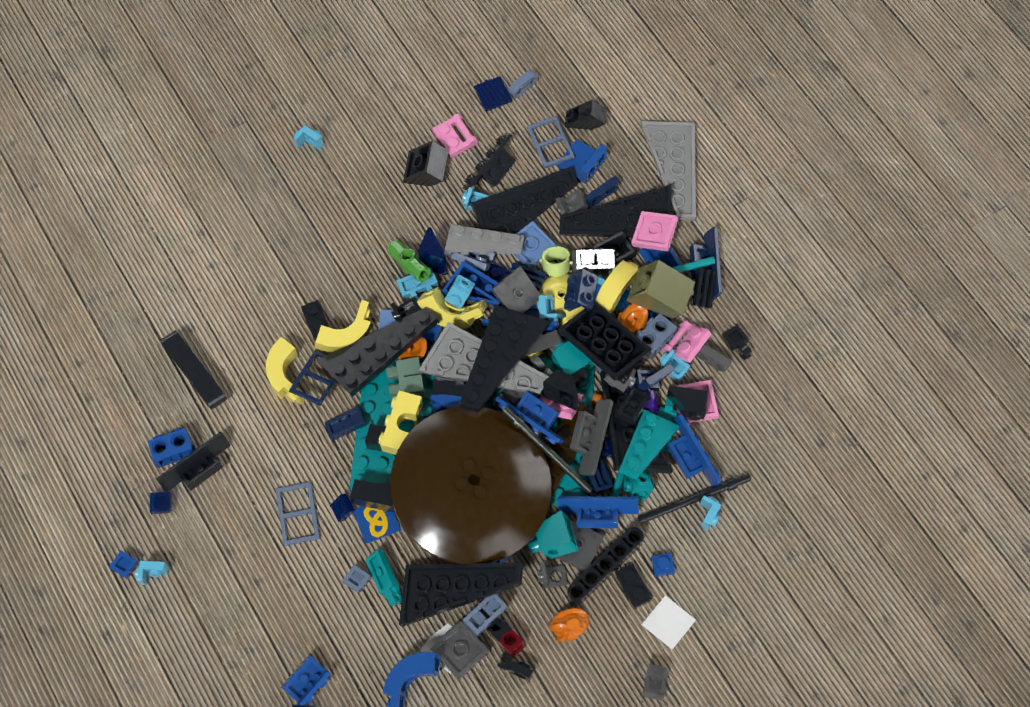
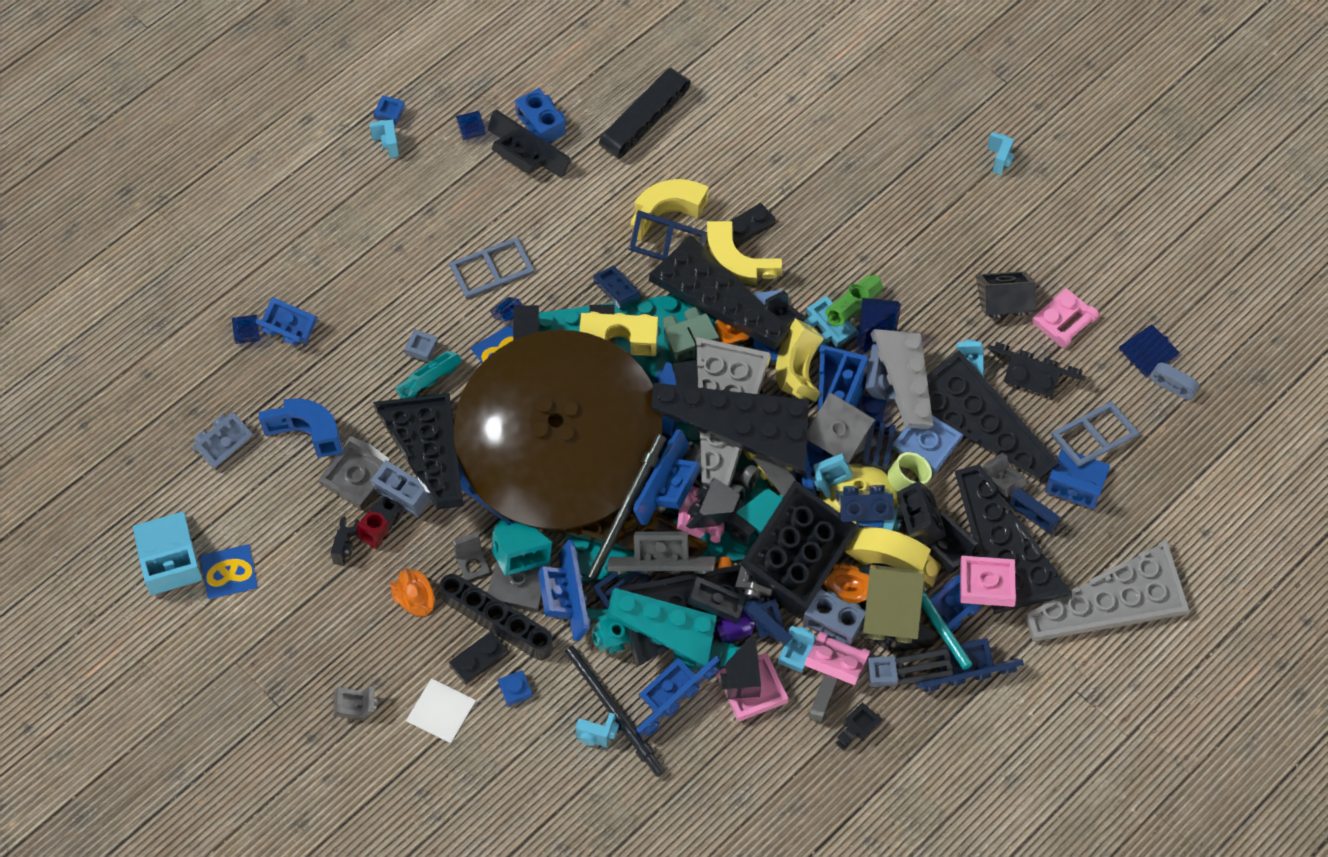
camera: 75 degrees right, 5 degrees down
medium azure bracket [444,275,475,309] -> none
black slope [565,99,607,130] -> none
none -> sand blue plate [867,656,898,687]

